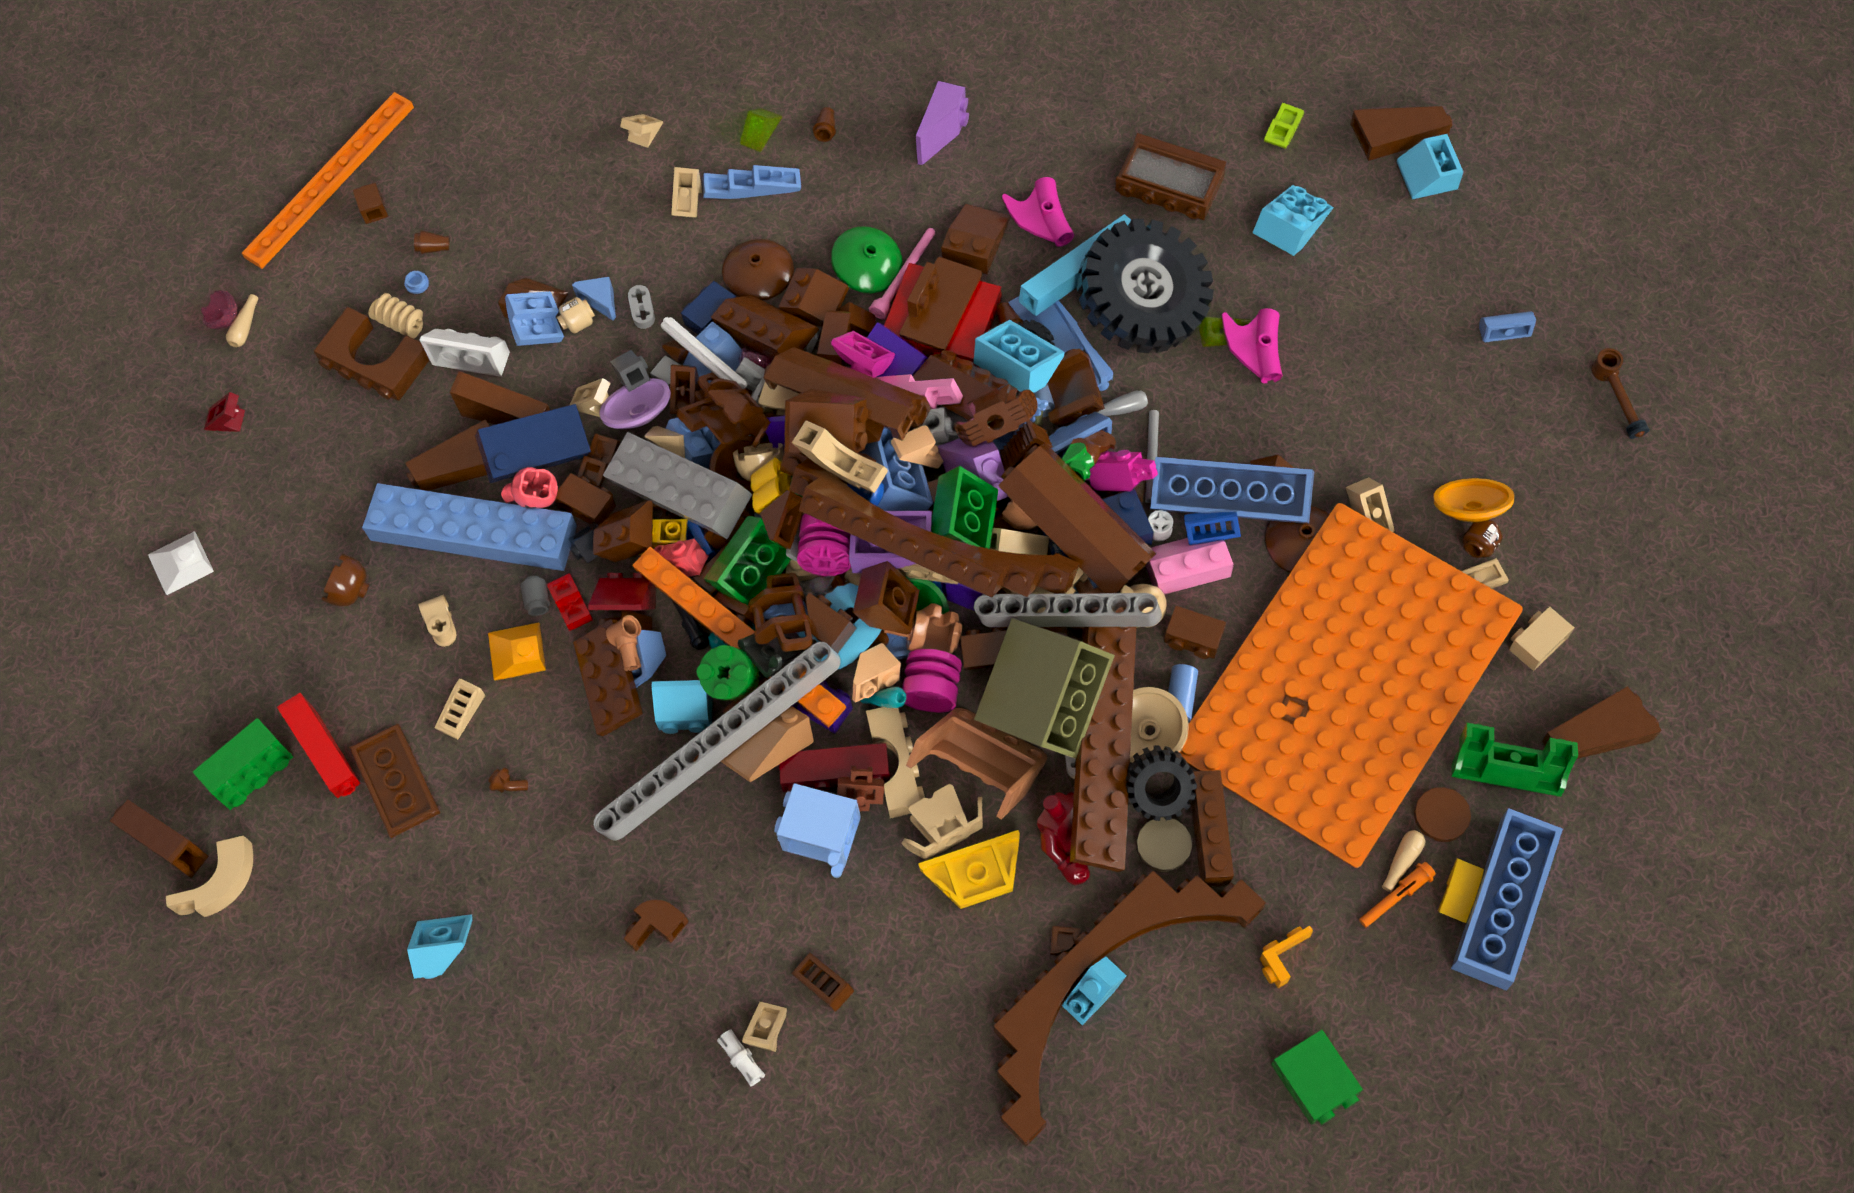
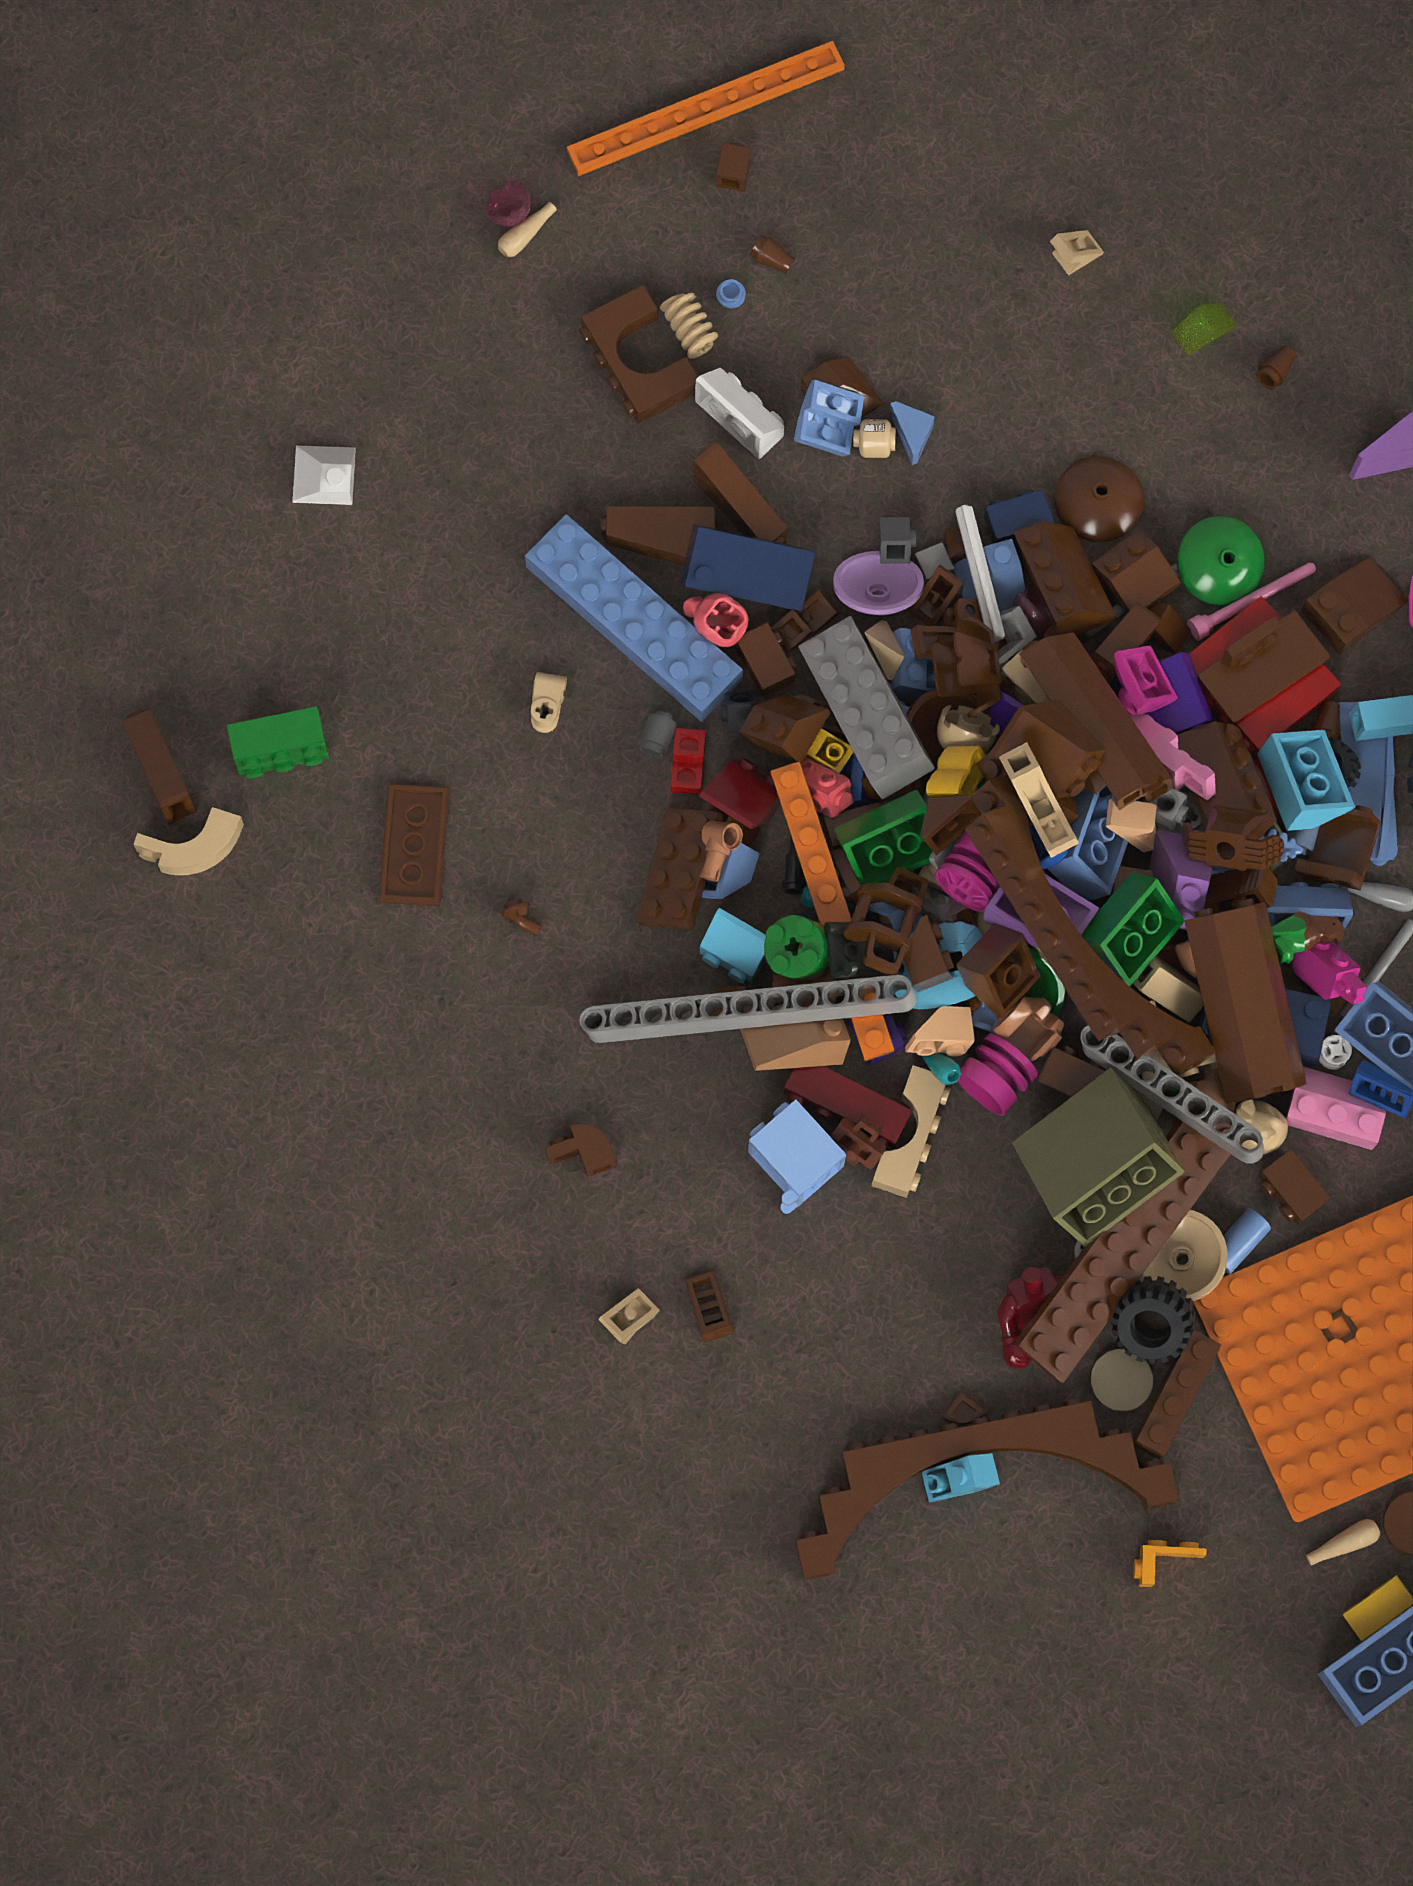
camera: 25 degrees right, 10 degrees up
dark red slope [204,392,245,432] -> none
red slope [277,693,361,798] -> none
reddish brown cylinder [321,554,370,607] -> none
medium azure slope [407,914,472,979] -> none
tan slope [435,678,485,740] -> none
light orange slope [488,622,546,681] -> none
tan slope [570,378,610,417] -> none
light grey beam [628,285,655,329] -> none
tan slope [672,167,702,217] -> none
medium blue slope [702,165,801,199] -> none
white pin [717,1030,765,1086] -> none
tan piece [902,784,983,860] -> none
nougat windscreen [906,708,1047,819] -> none
yellow wing [918,830,1020,909] -> none
green brick [1271,1030,1363,1125] -> none
orange pin [1359,862,1436,928] -> none

